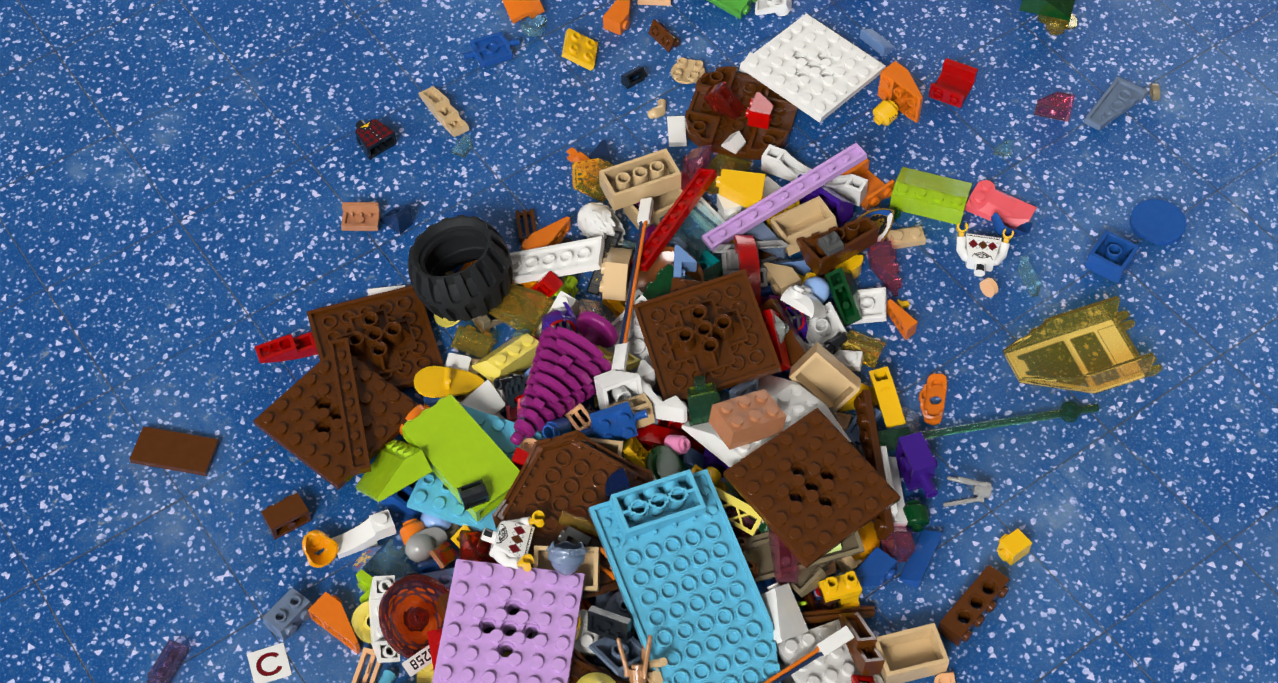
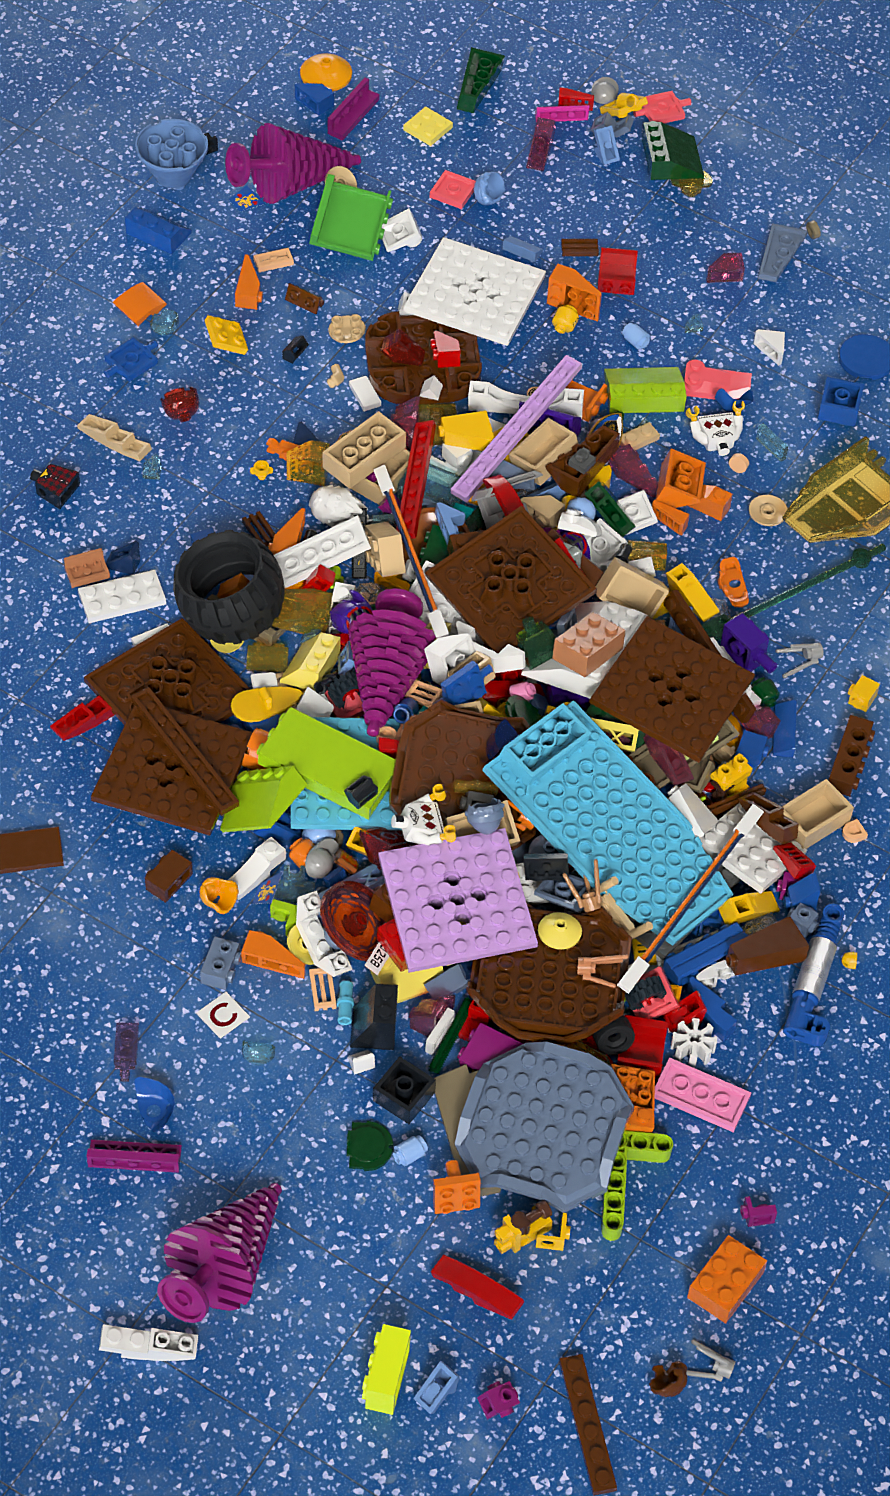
camera: 25 degrees left, 0 degrees up
none -> white plate [78,570,166,623]
none -> clear red cylinder [160,387,200,422]
none -> yellow plate [250,460,273,480]
none -> reddish brown tile [561,239,599,256]
none -> light blue brick [622,323,650,349]
none -> orange slope [656,448,706,508]
none -> orange slope [687,485,733,521]
none -> tan dish [749,495,788,526]
none -> white slope [754,329,785,366]

